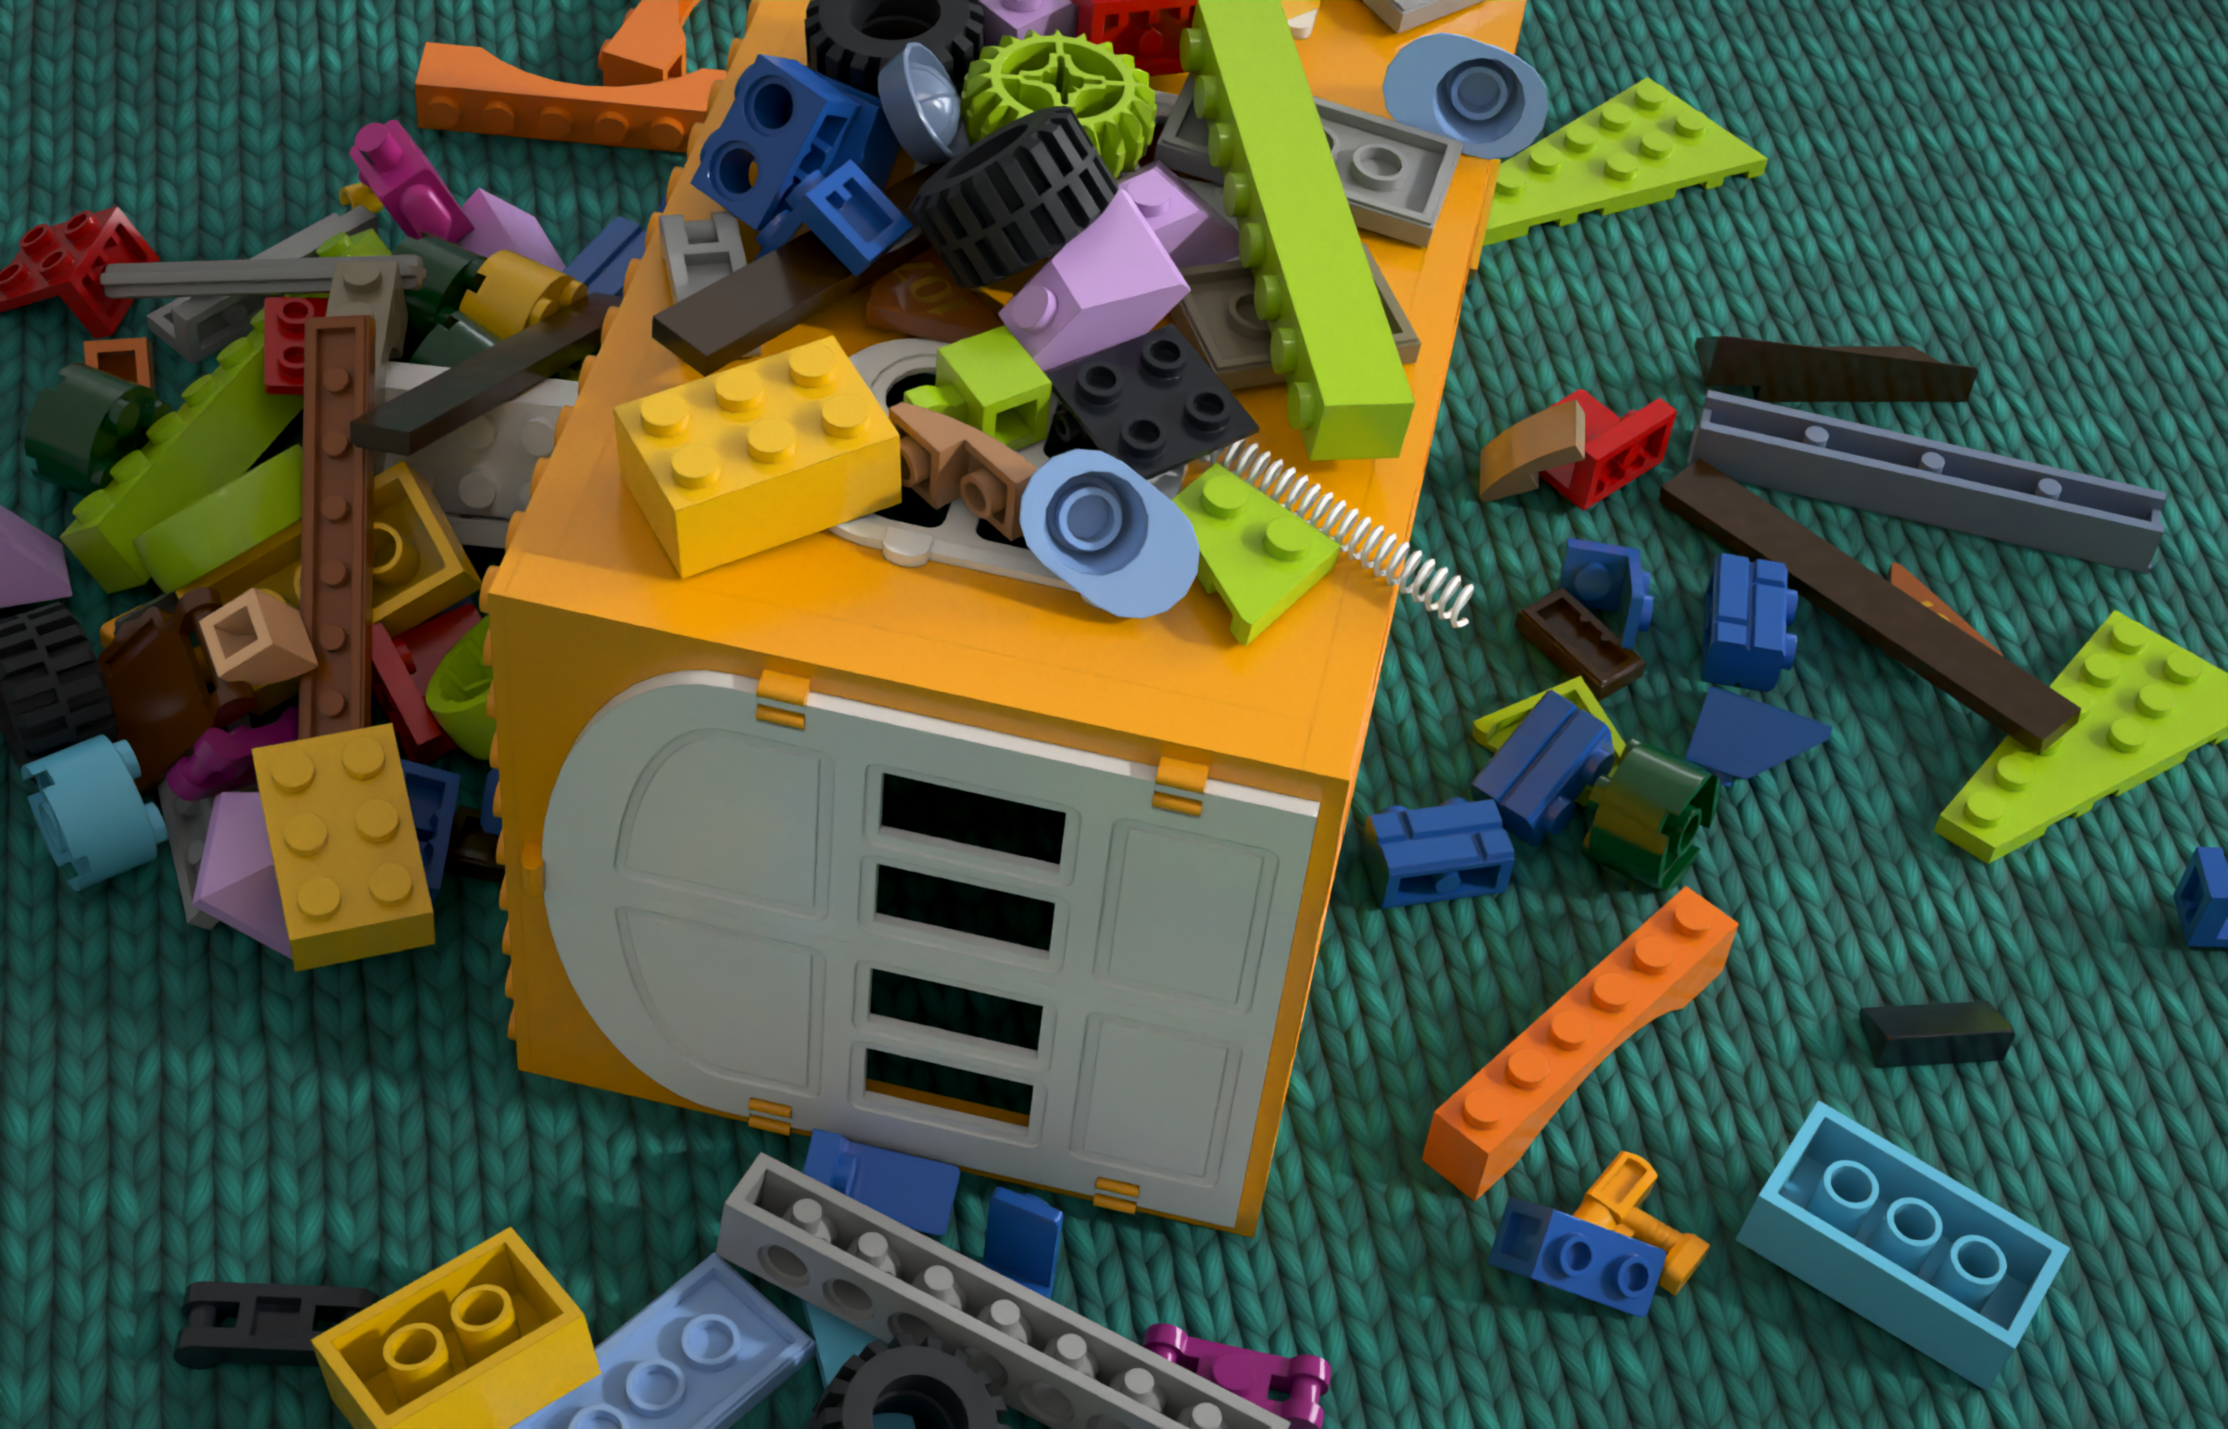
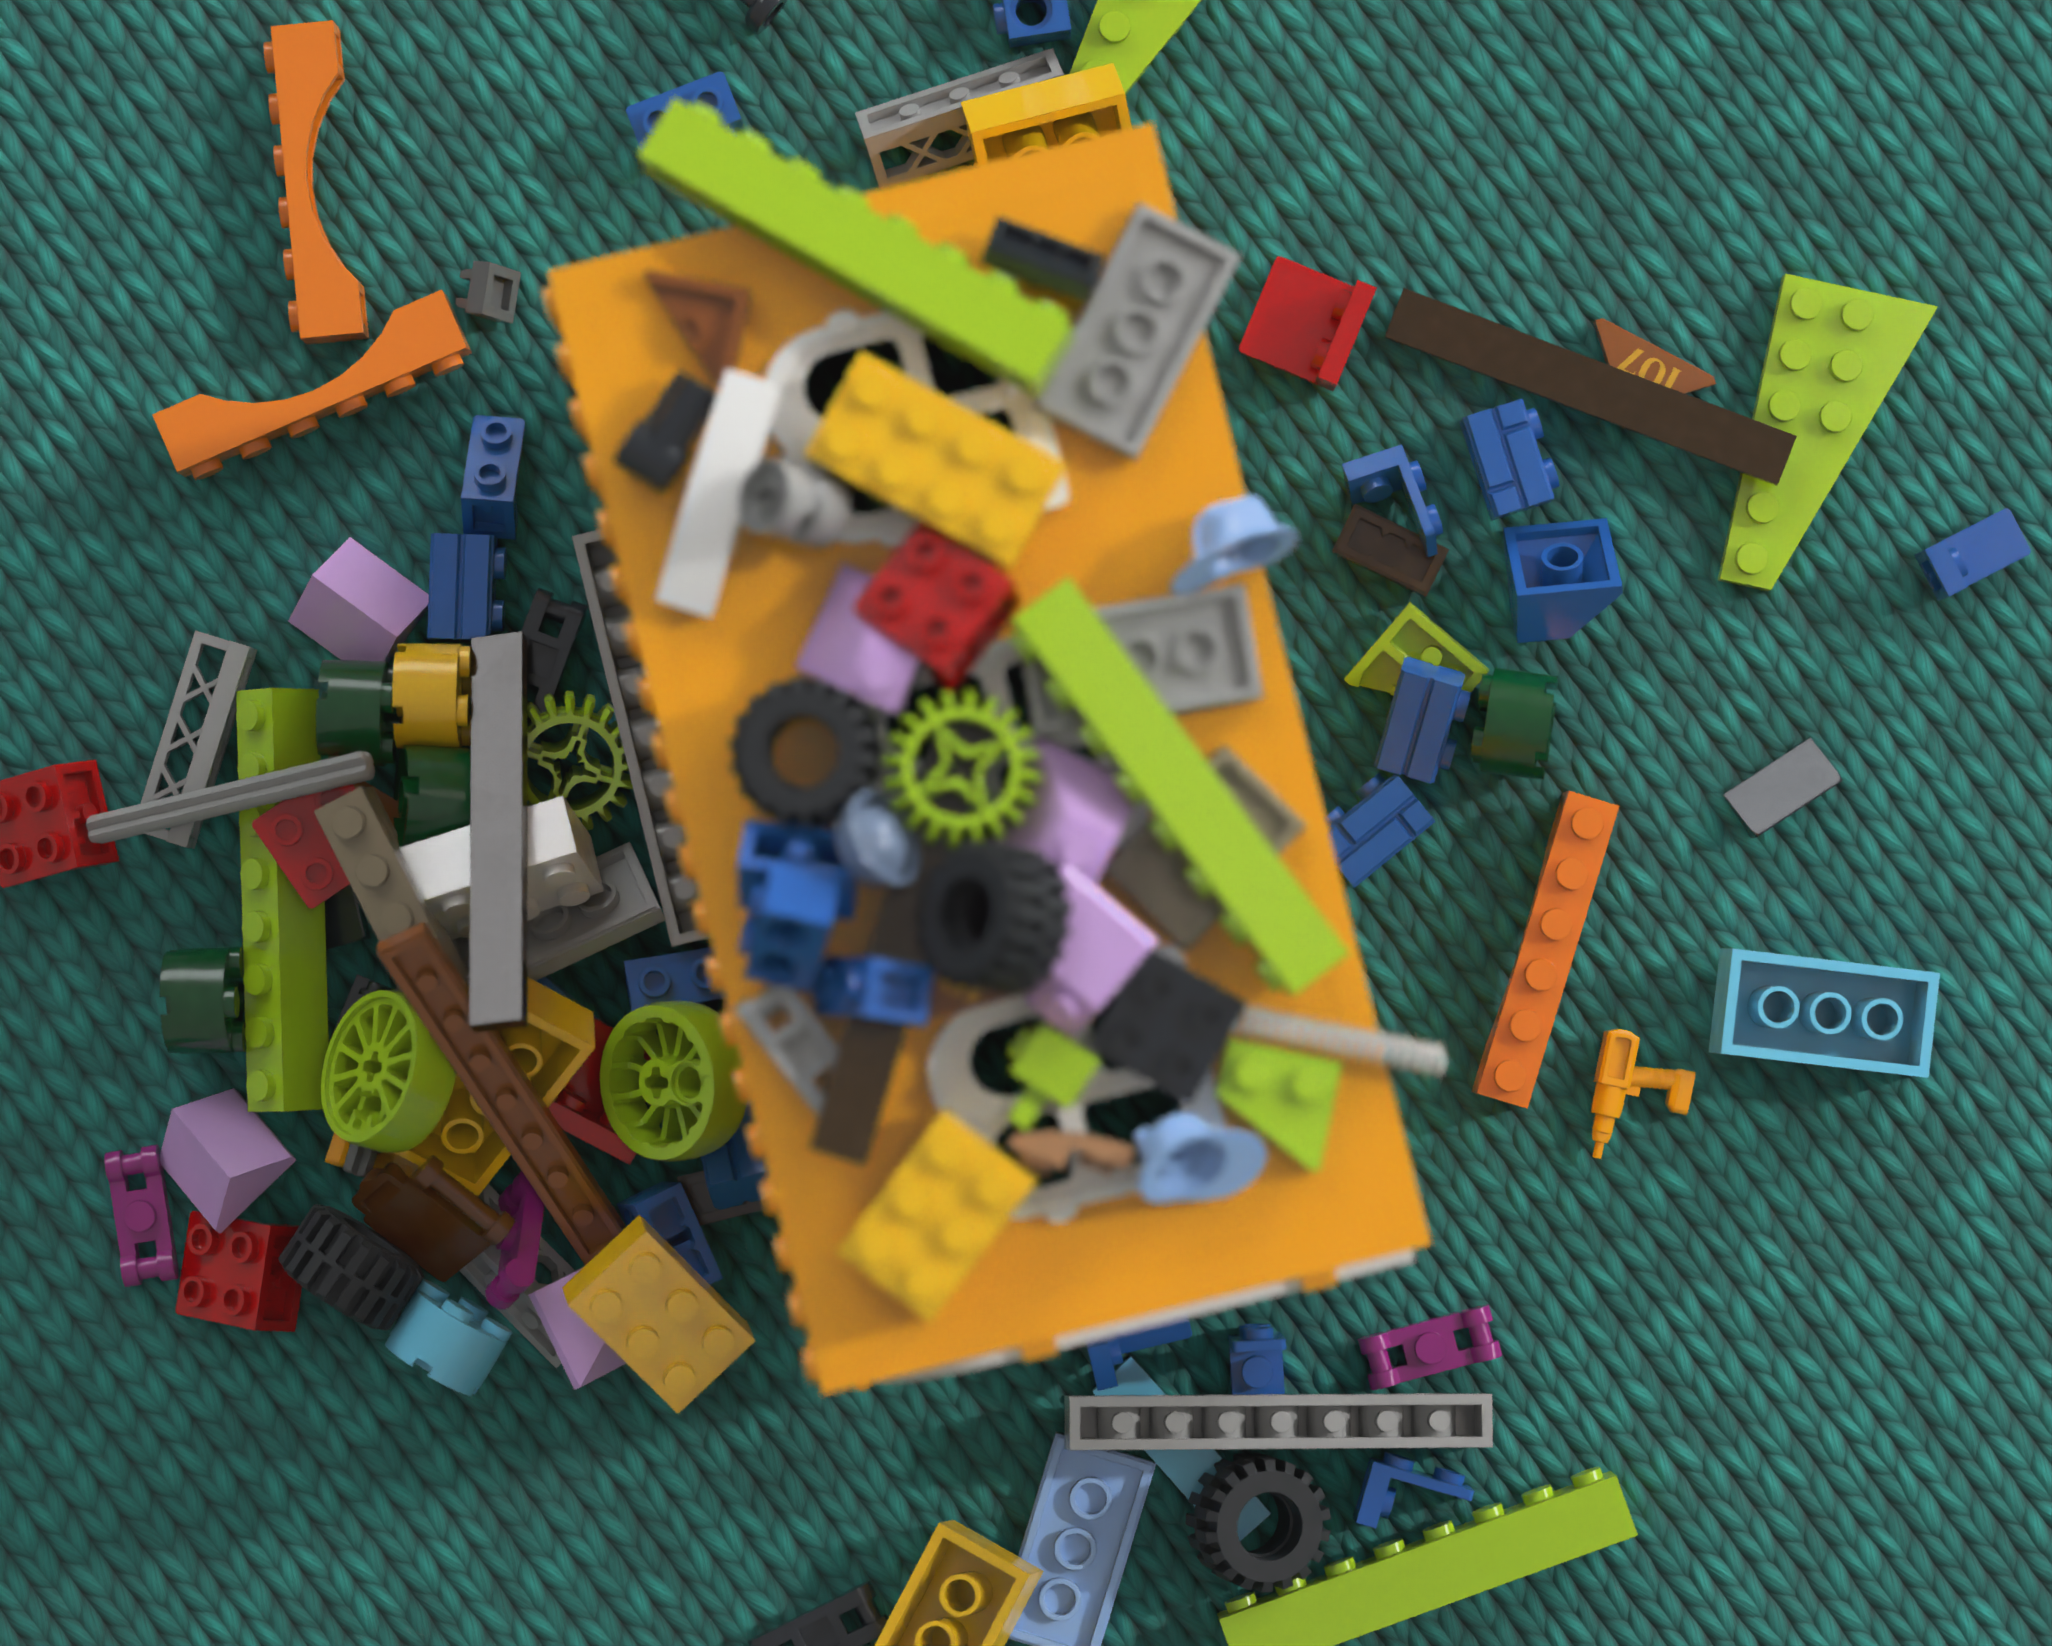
camera: 25 degrees left, 40 degrees up
orange brick [83,337,154,391] -> none
light nougat brick [199,588,319,686] -> none
dark pink torso [339,120,475,243] -> none
dark tan slope [1479,400,1585,503] -> none
blue bracket [1487,1196,1666,1318] -> none
sand blue tile [1686,390,2166,574] -> none
dark brown wedge [1694,336,1978,402] -> none

